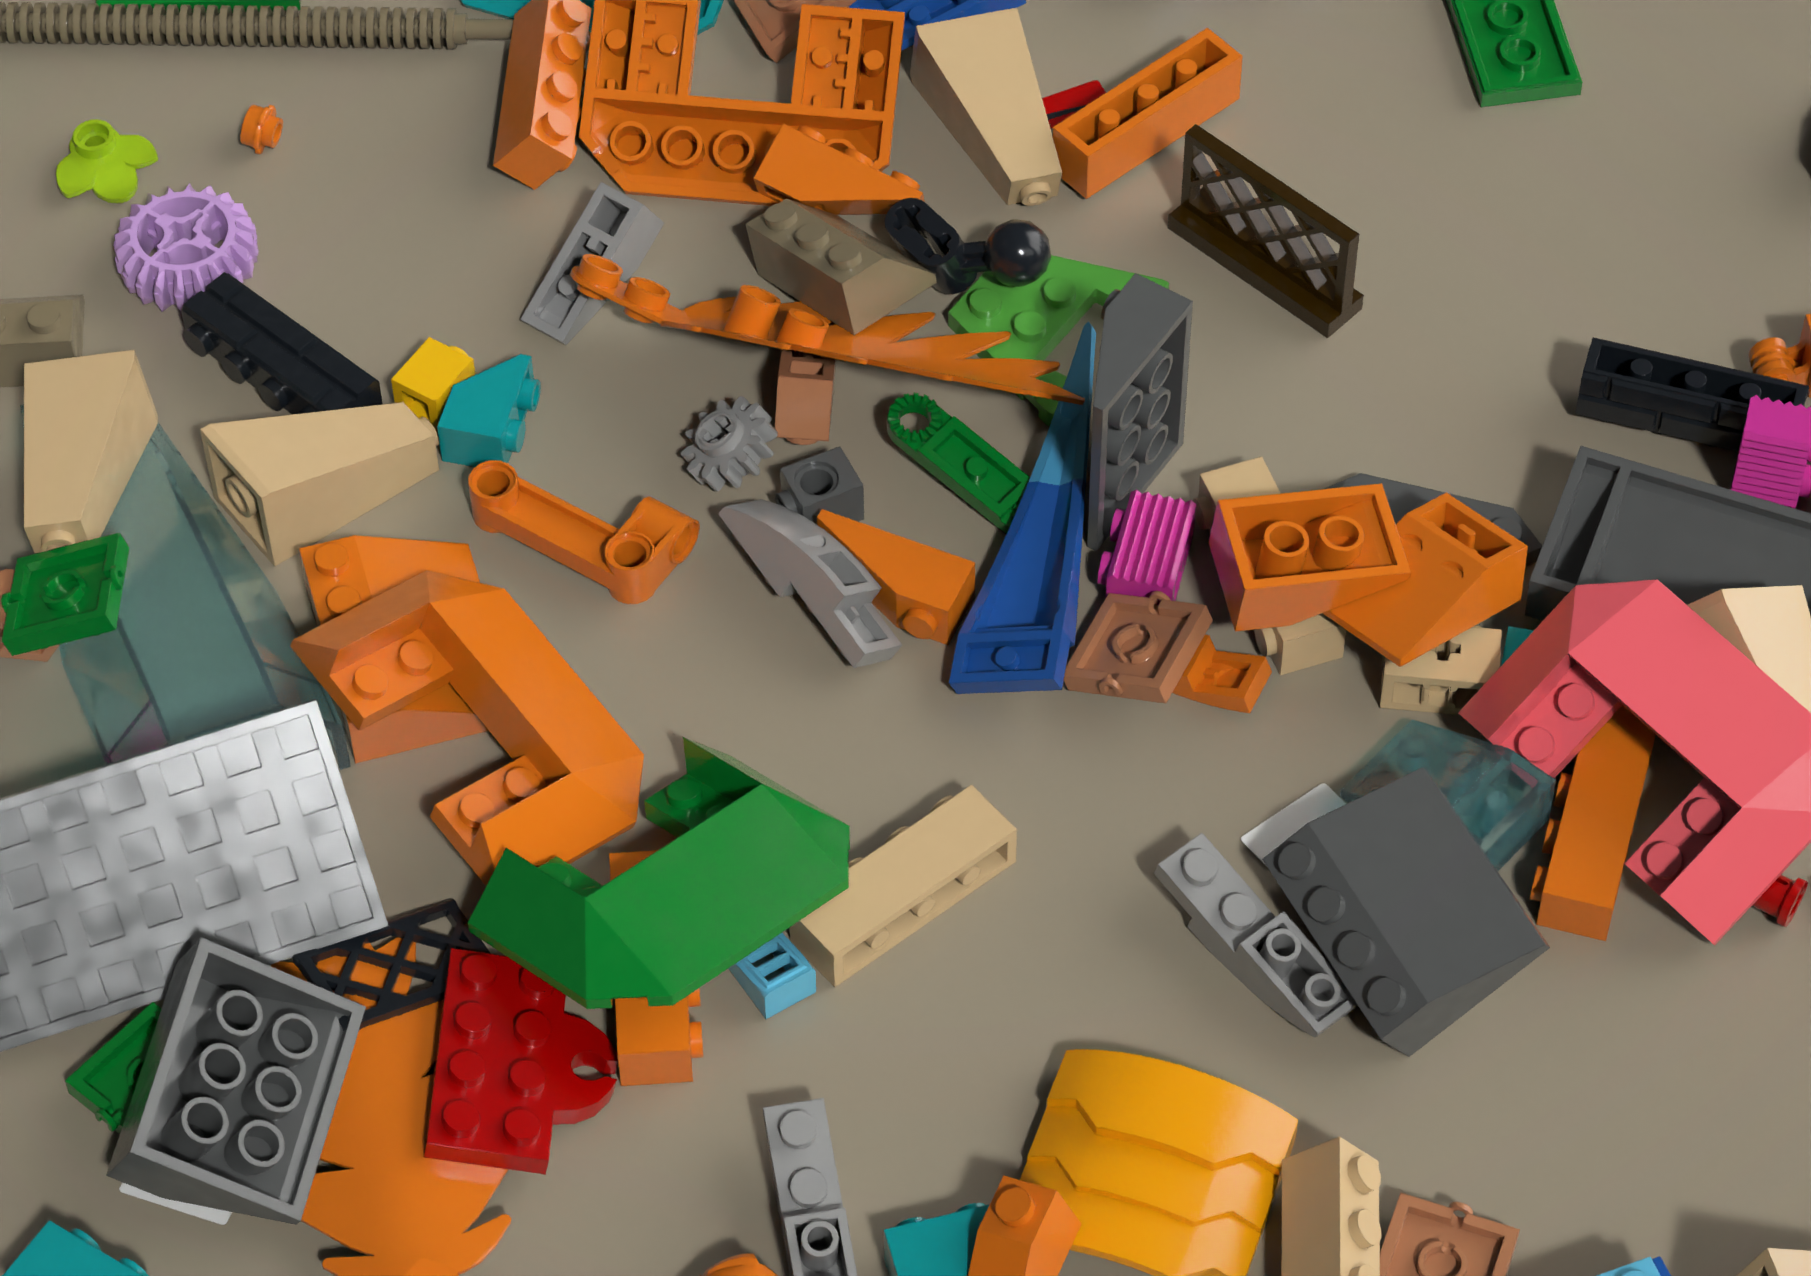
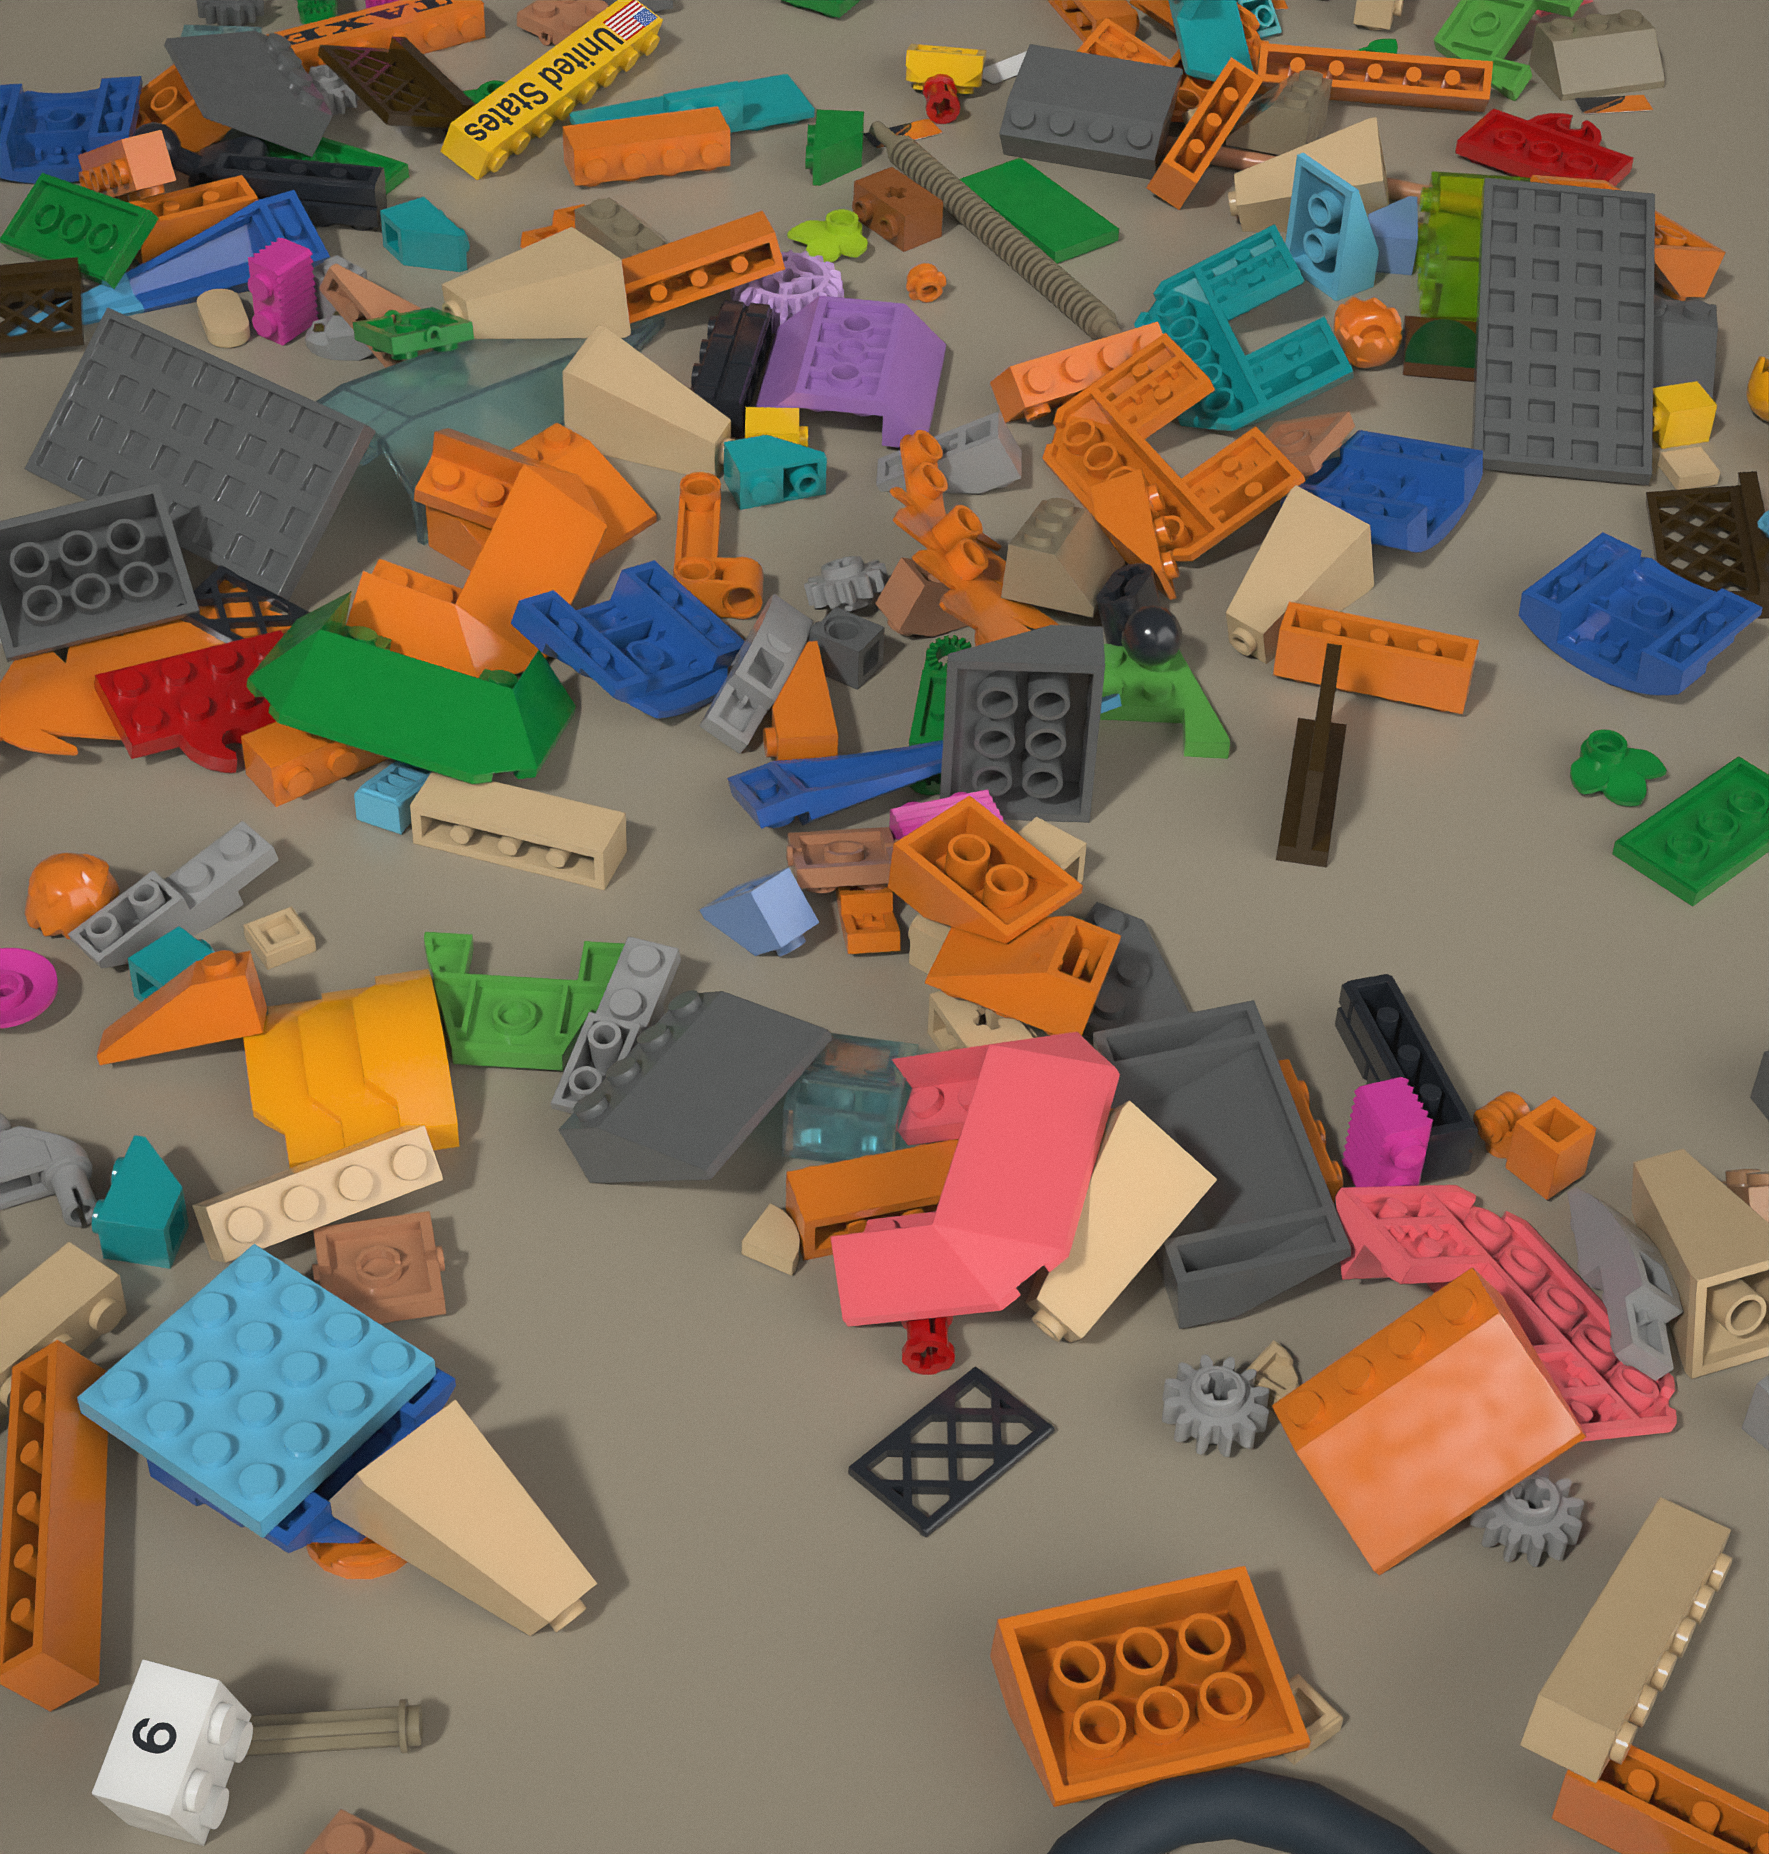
camera: 55 degrees right, 10 degrees down
none -> tan tile [243,906,316,970]
none -> bright green wing [424,932,625,1071]
none -> blue slope [511,560,745,719]
none -> orange brick [622,210,785,324]
none -> medium blue slope [699,867,819,956]
none -> tan tile [742,1203,800,1276]
none -> medium lavender slope [755,296,946,449]
none -> dark orange brick [852,167,943,252]
none -> green plate [1570,729,1667,807]

